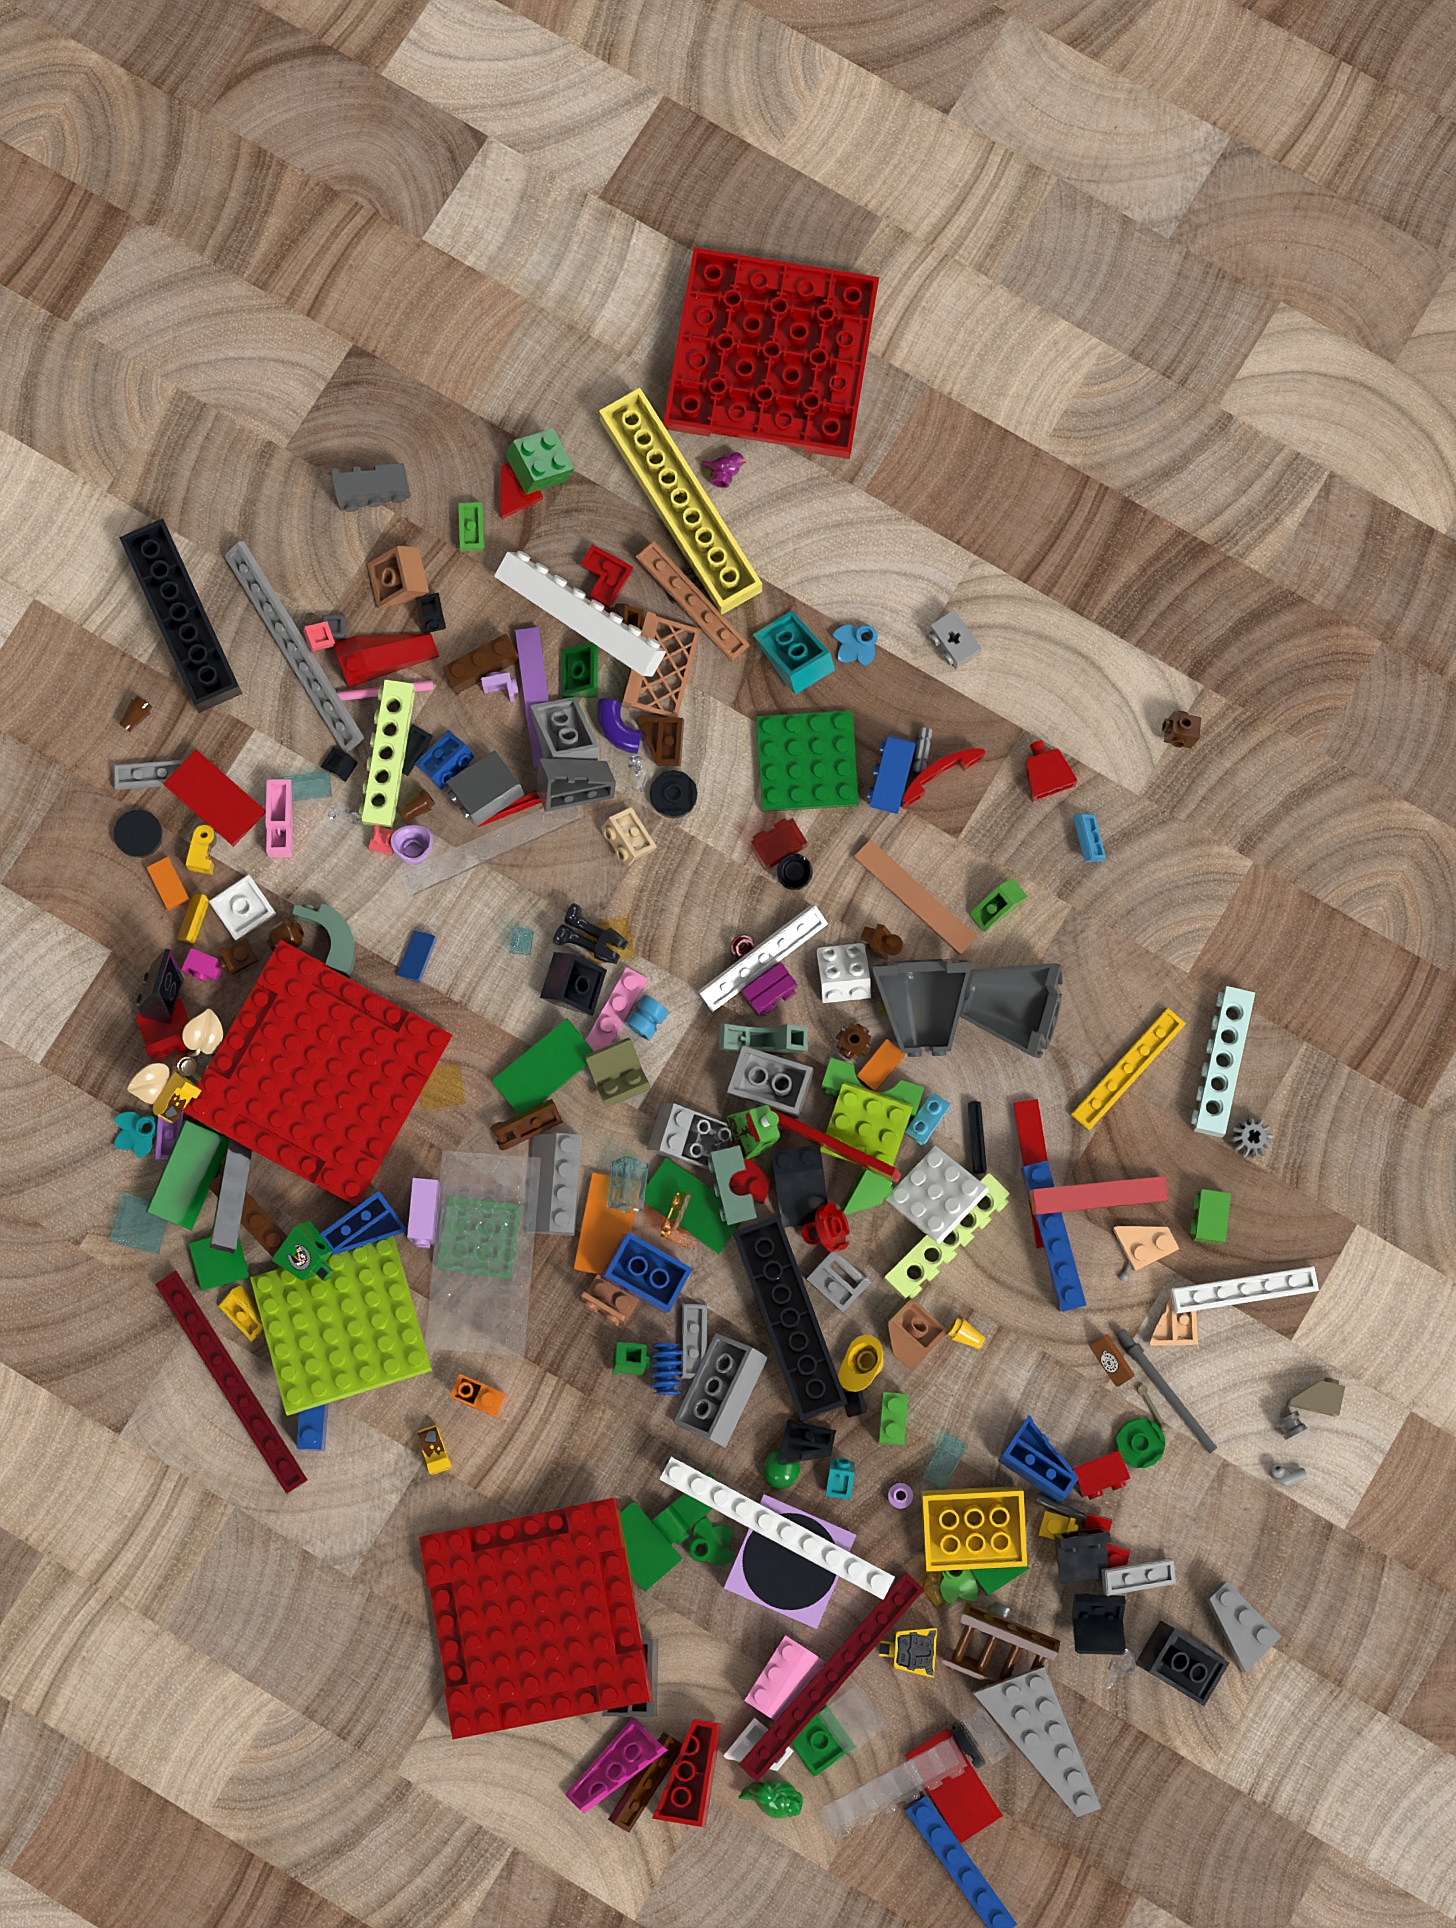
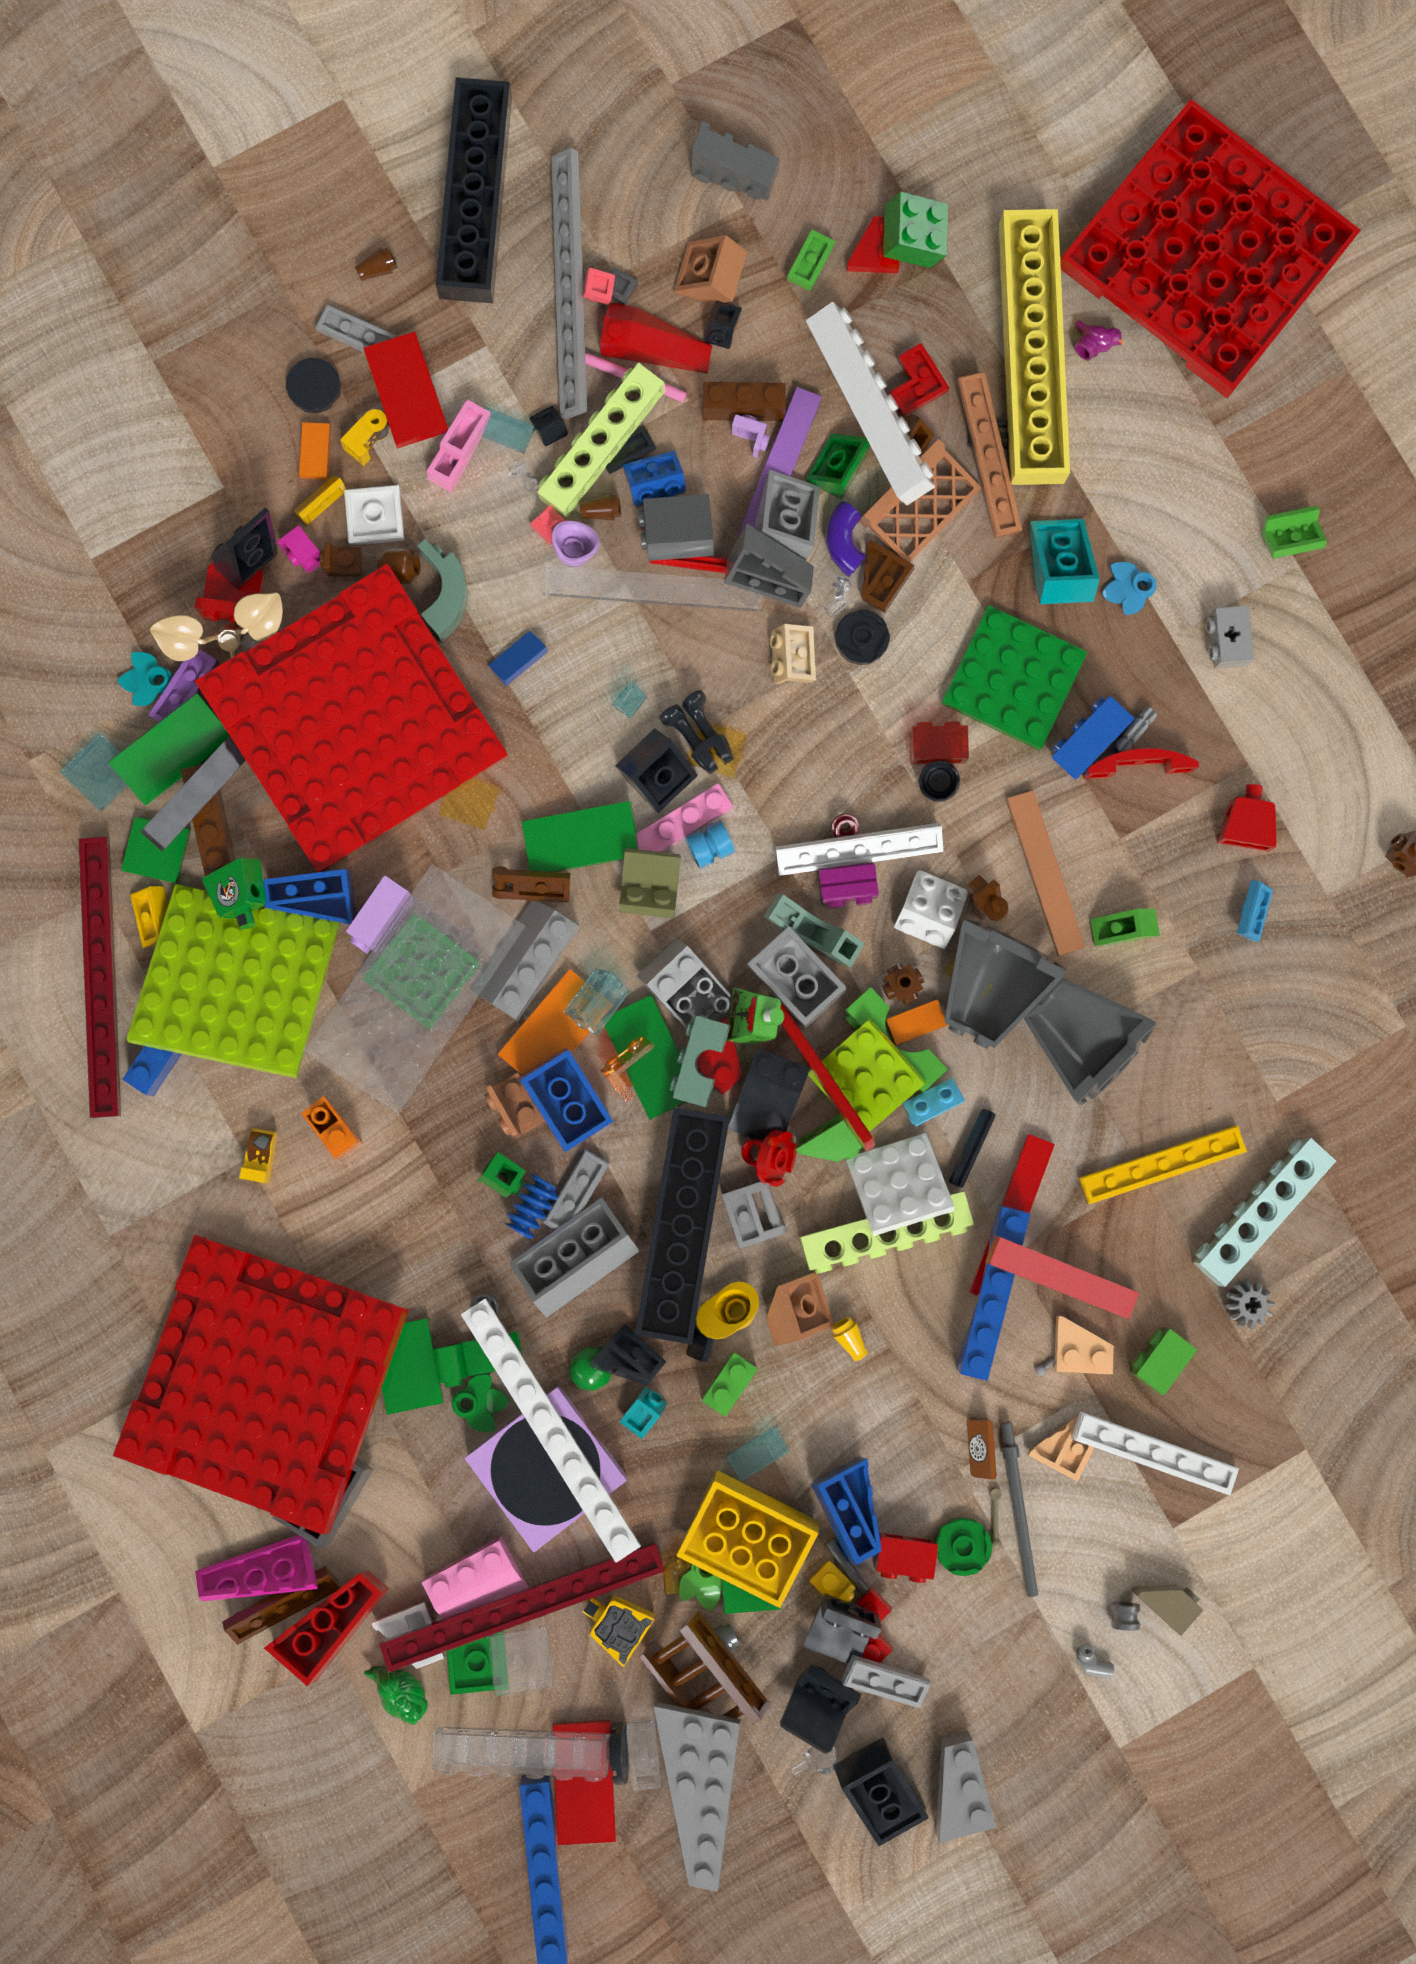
camera: 20 degrees right, 5 degrees up
yellow leg [153,1072,201,1123] -> none
lavender plate [888,1483,913,1509] -> none
none -> bright green bracket [1262,506,1327,559]

